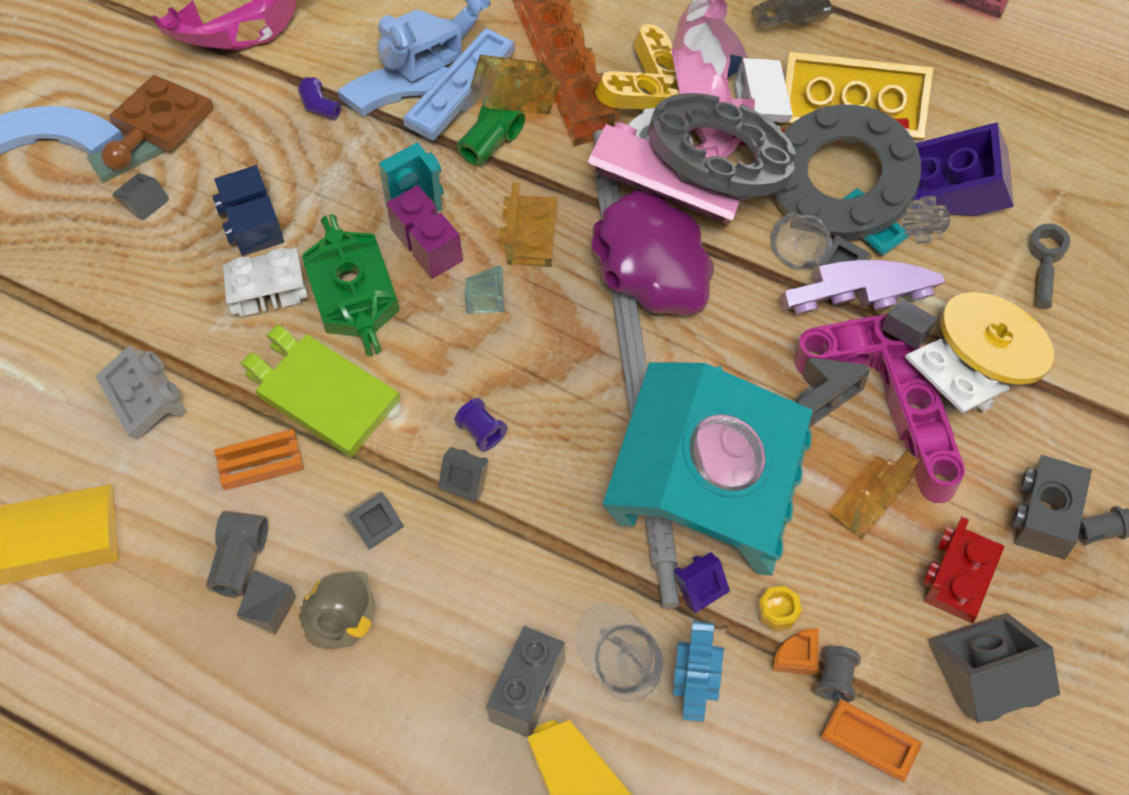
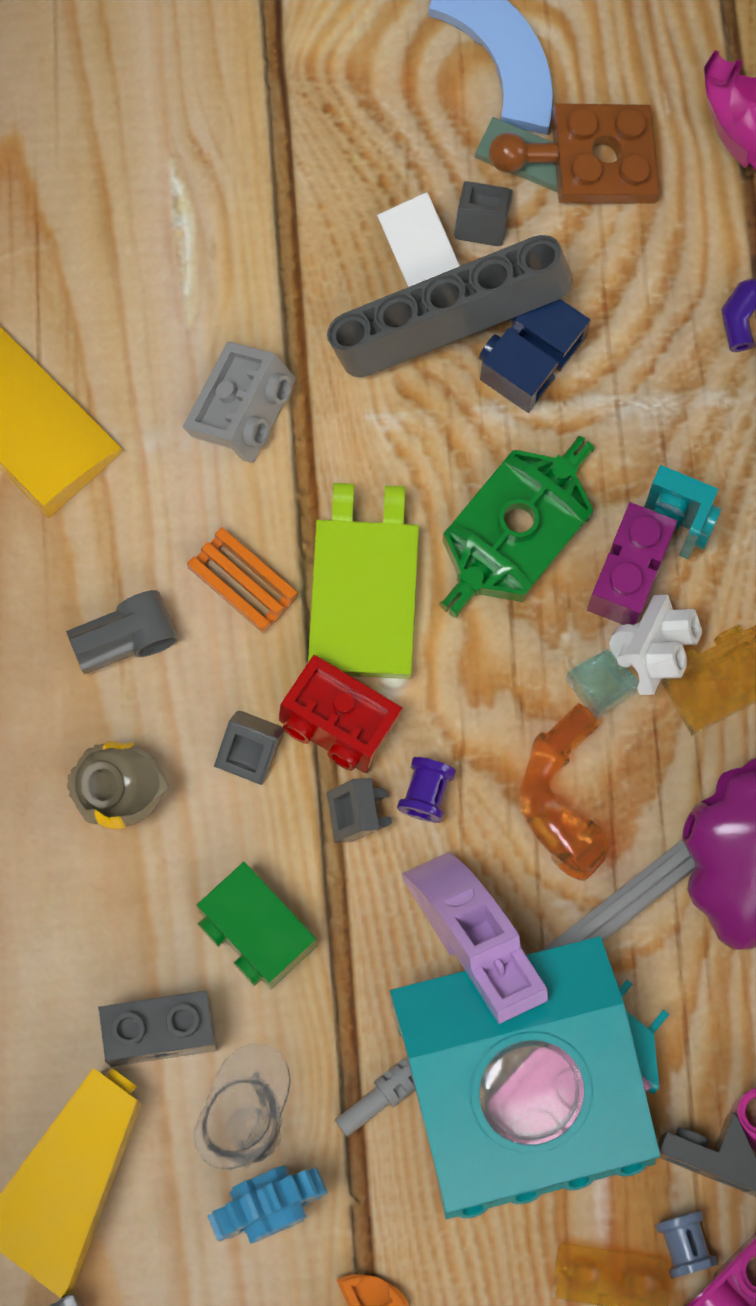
camera: 55 degrees right, 15 degrees up
white hinge [223,248,308,317] -> none
dark grey slope [237,571,296,634] -> none
dark purple tile [674,552,730,613] -> none
yellow tile [758,586,802,631] -> none
none -> green brick [196,861,317,990]
none -> red bracket [279,654,403,773]
none -> dark grey beam [327,235,573,377]
none -> white hinge [377,192,460,287]
none -> lavender slope [402,852,548,1024]
none -> clear orange piece [519,703,609,881]
none -> white hips [609,594,702,695]
none -> sand blue bush [655,1211,719,1278]

